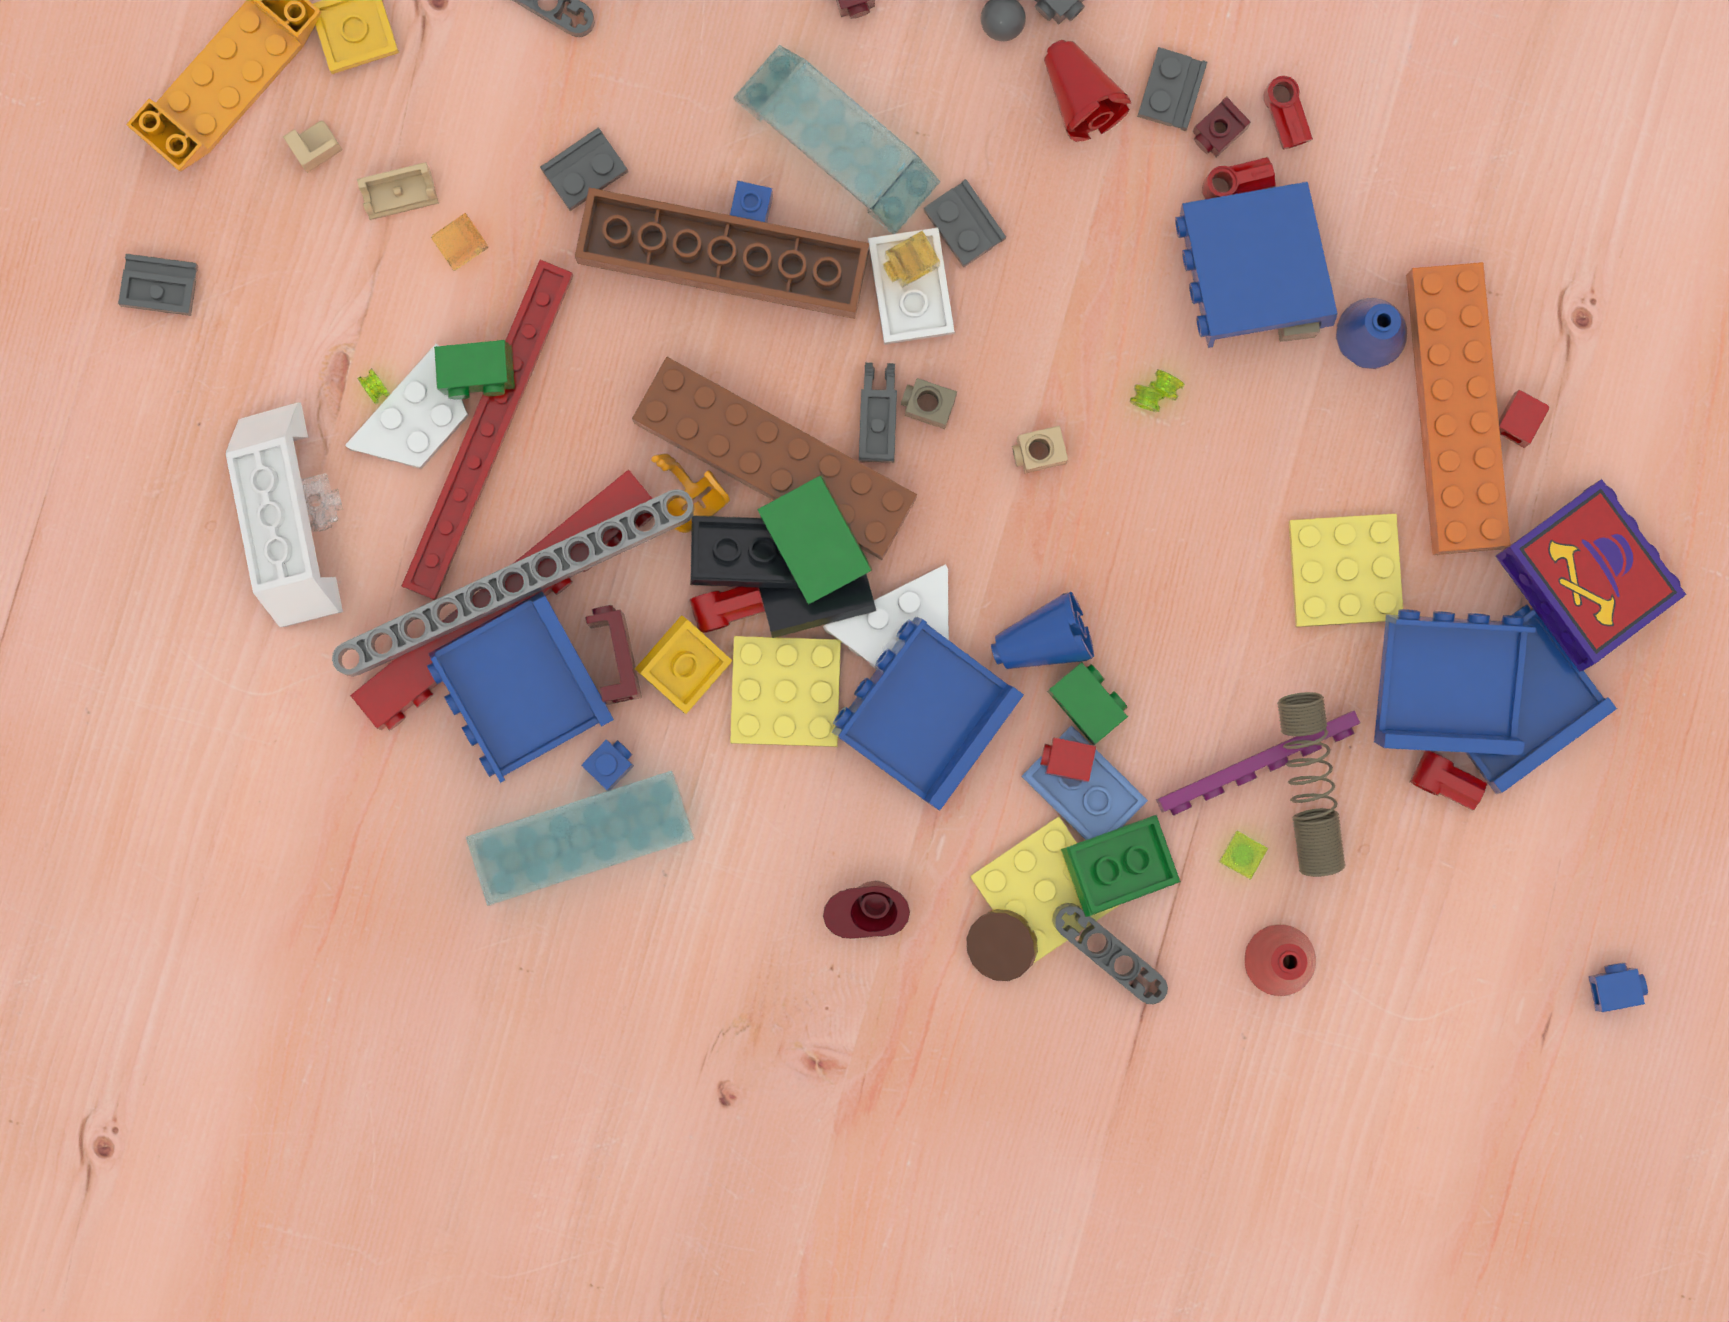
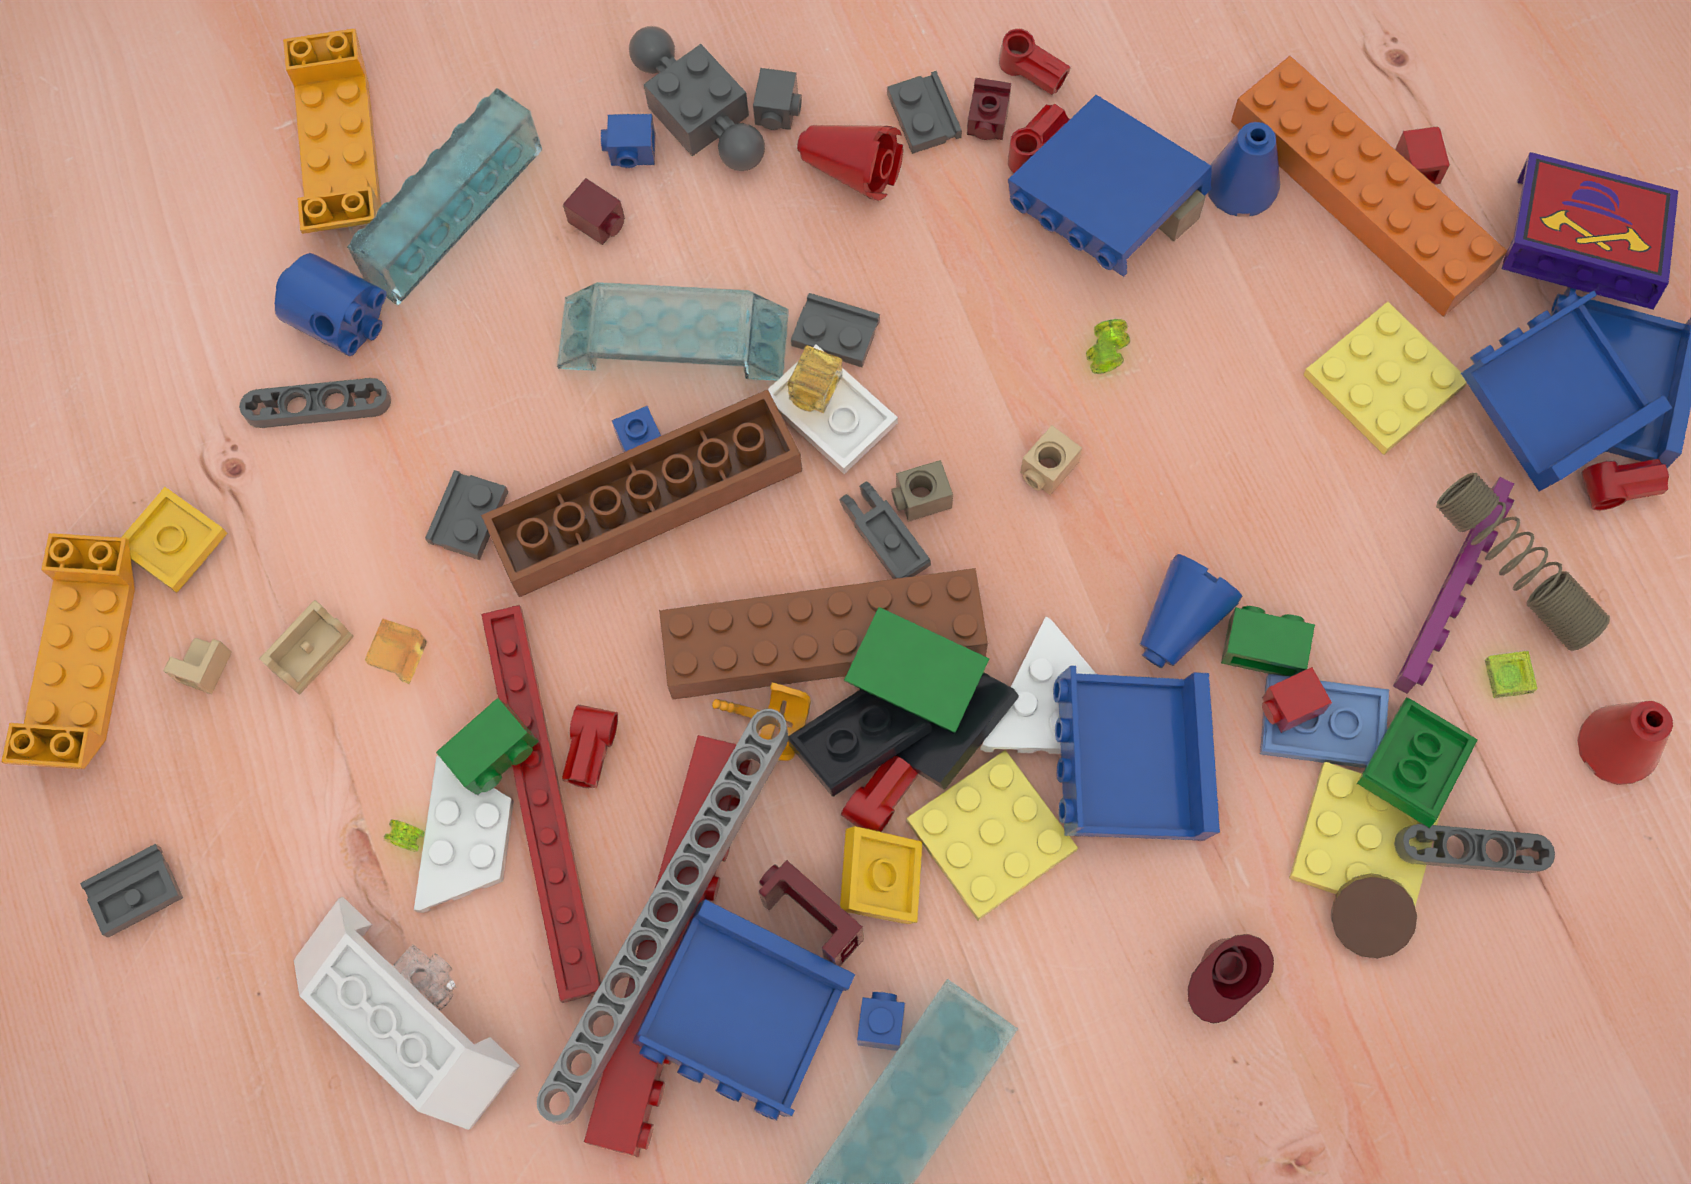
camera: 30 degrees left, 15 degrees down
none -> red piece [562,704,618,789]

